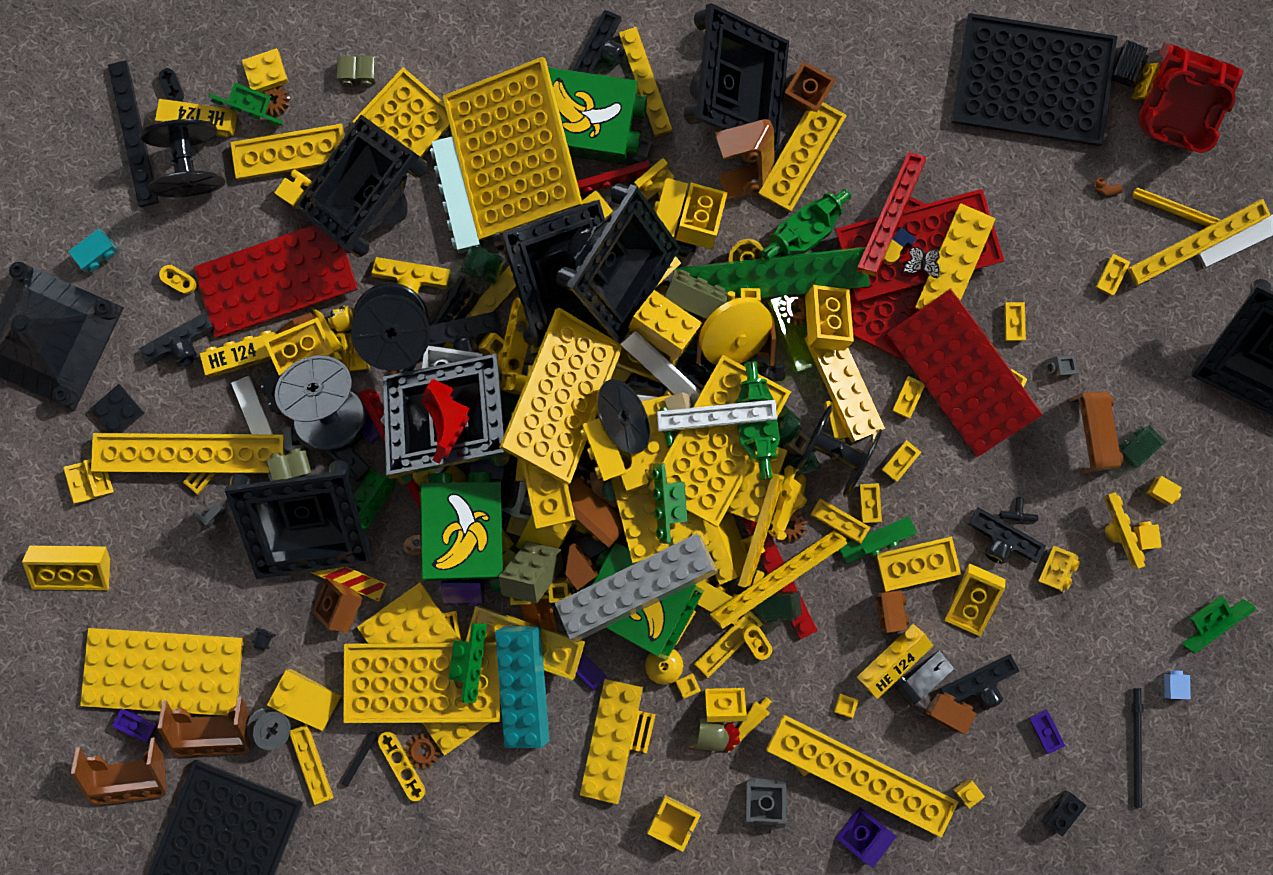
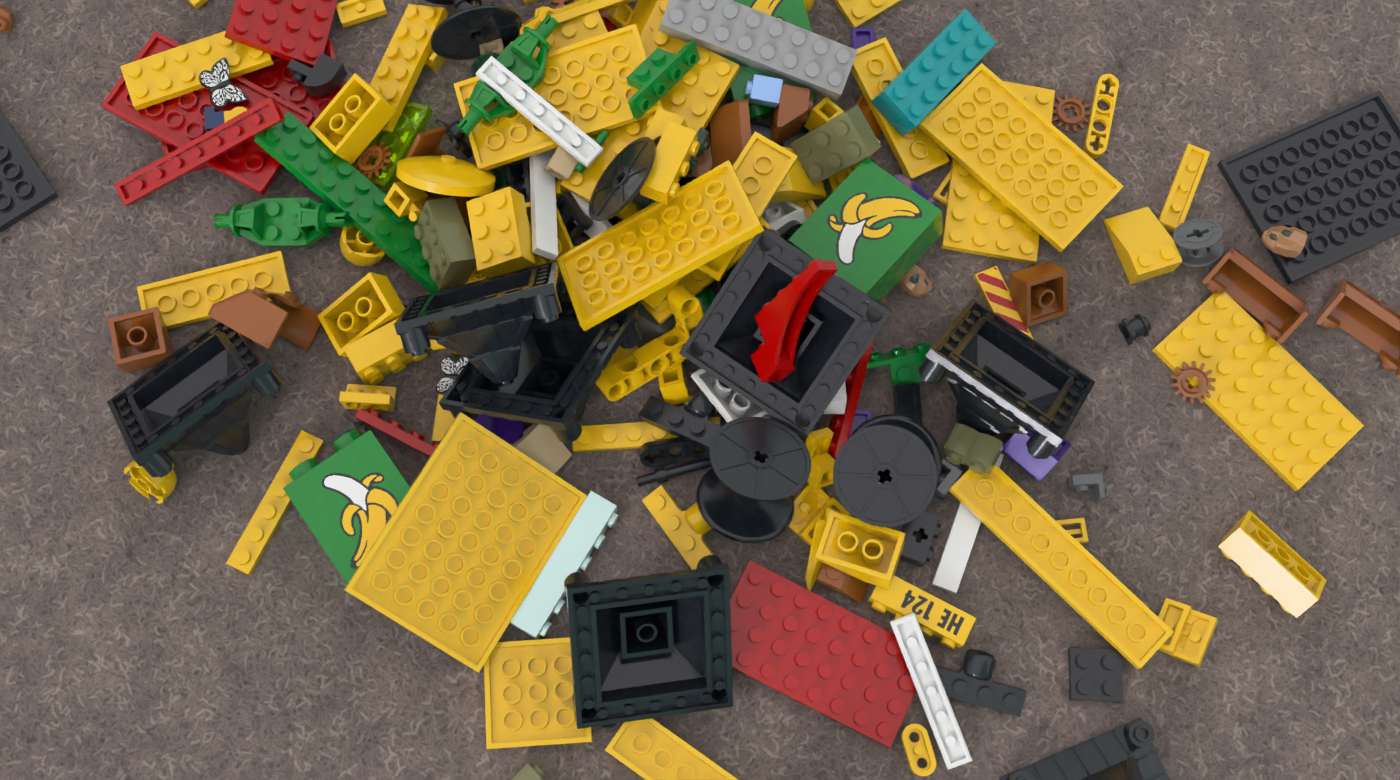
camera: 145 degrees left, 10 degrees down
dark purple plate [112,708,158,743] -> none
yellow brick [274,169,312,210] -> none
yellow head [328,305,354,333] -> none
black bar [341,731,378,787] -> none
green bracket [448,623,487,703] -> none
clear green brick [460,245,505,285] -> none
black plate [573,10,625,74] -> none
none -> black brick [287,54,347,97]
none -> light blue brick [745,74,783,108]
none -> yellow brick [805,427,835,490]
none -> white tile [890,612,972,770]
none -> dark orange gear [1171,361,1216,404]
none -> medium nougat rock [1261,225,1307,258]

